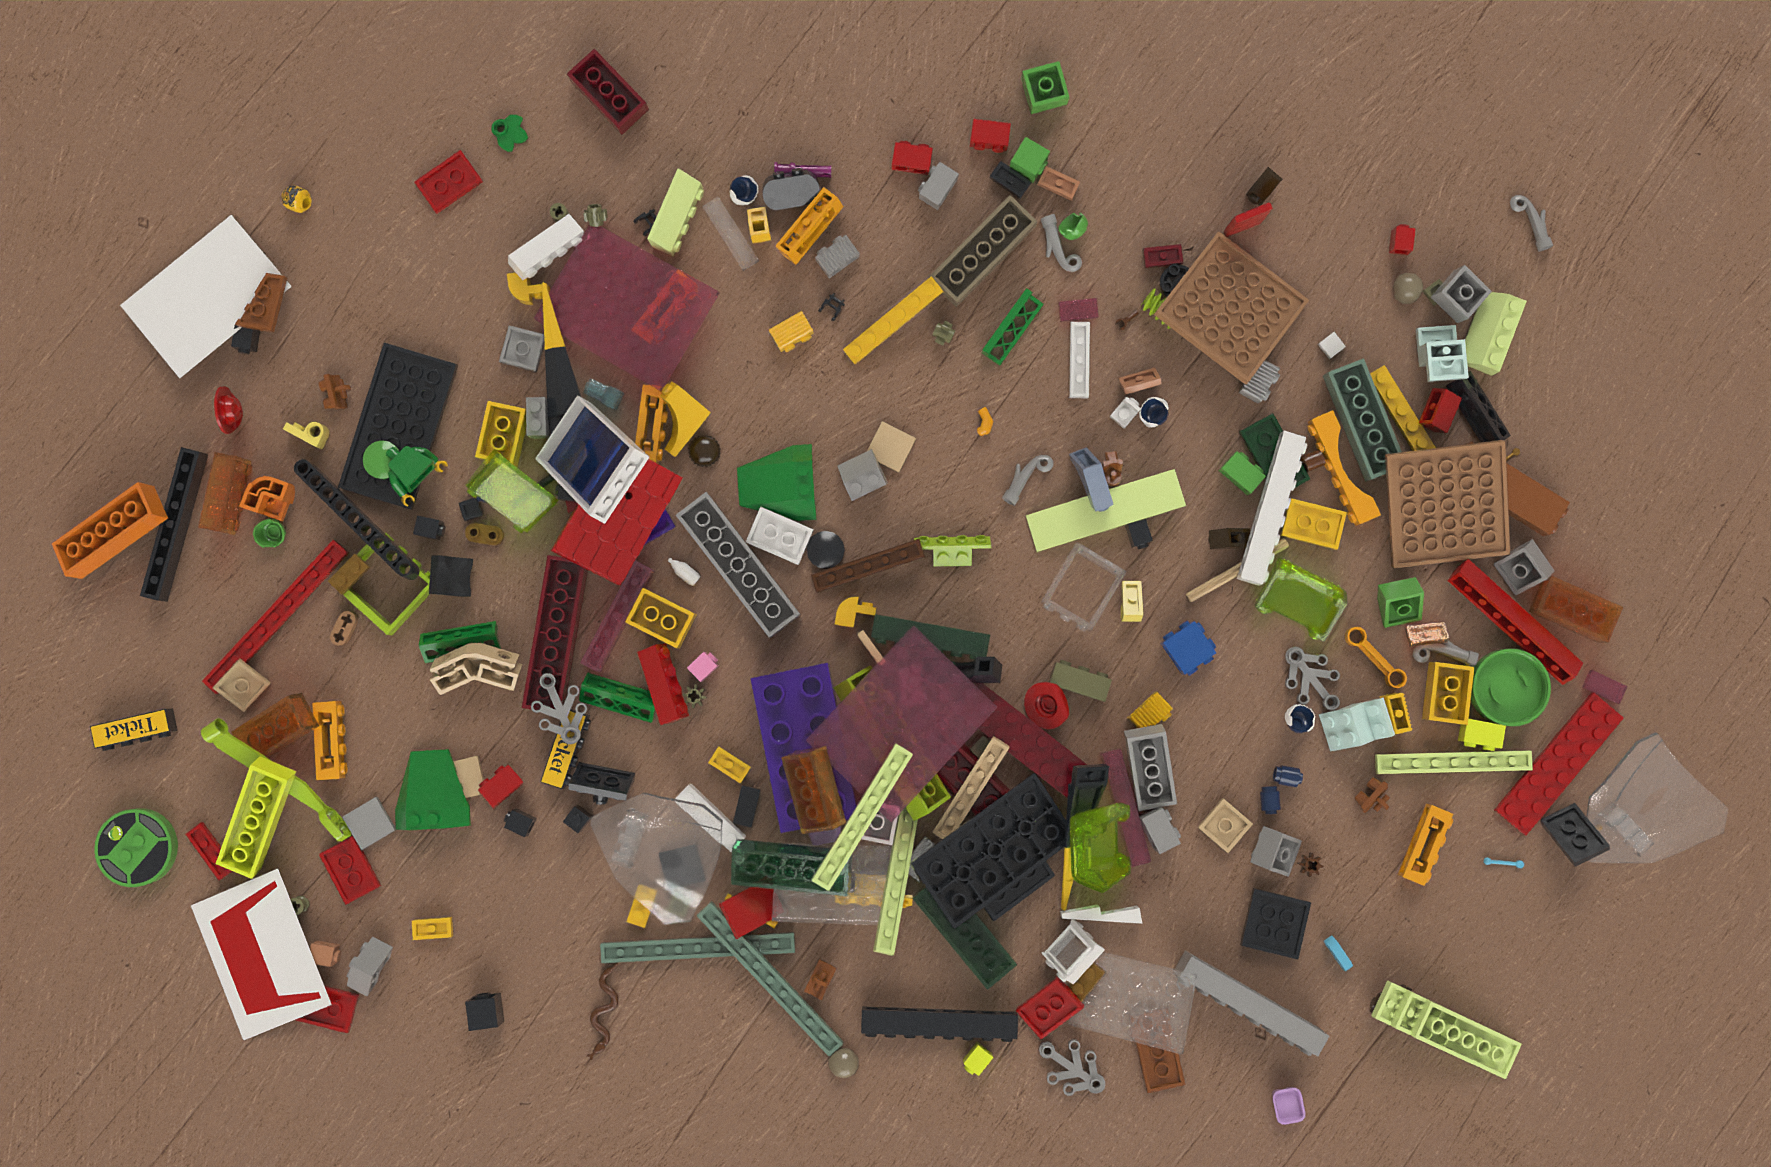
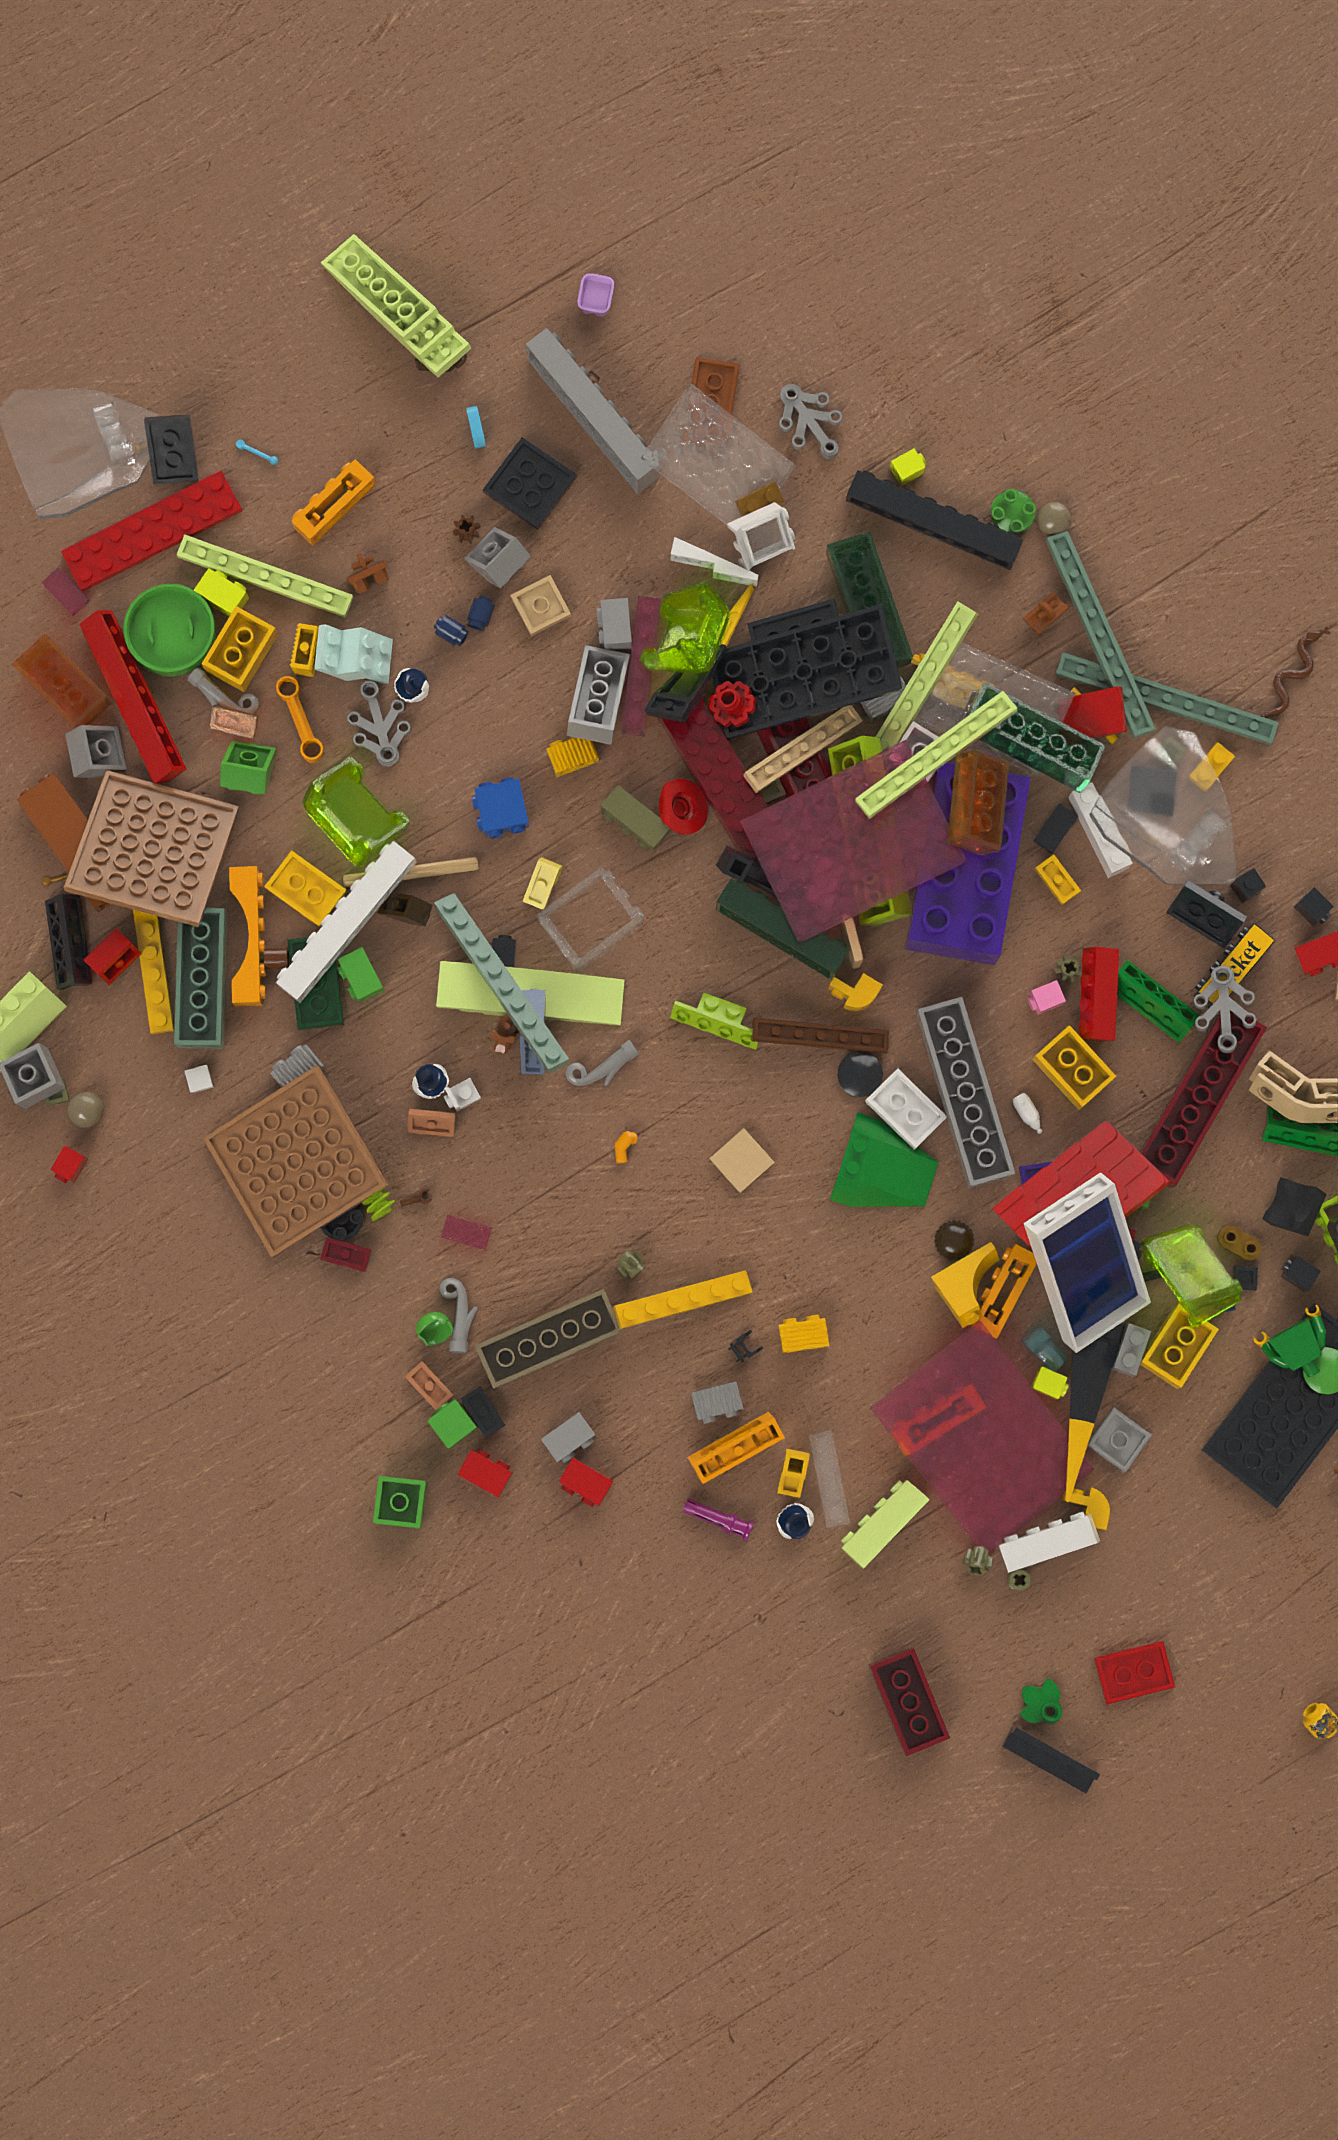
camera: 165 degrees left, 5 degrees down
clear pink brick [580,560,655,672] -> none
black piece [633,209,656,237] -> none
brick [762,168,820,210] -> none
light grey slope [838,449,889,501] -> none
green fence [982,288,1044,366] -> none
red tile [1015,977,1085,1040] -> none
white tile [1069,322,1090,399] -> none
red tile [1224,202,1273,237] -> none
dark brown slope [1246,167,1283,206] -> none
light aqua bracket [1416,325,1469,382] -> none
none -> sand green plate [434,893,569,1074]
none -> red plant [709,681,756,727]
none -> bright green dish [990,489,1036,534]
none -> black fence [1002,1726,1100,1794]
none -> neon yellow brick [1030,1366,1069,1400]

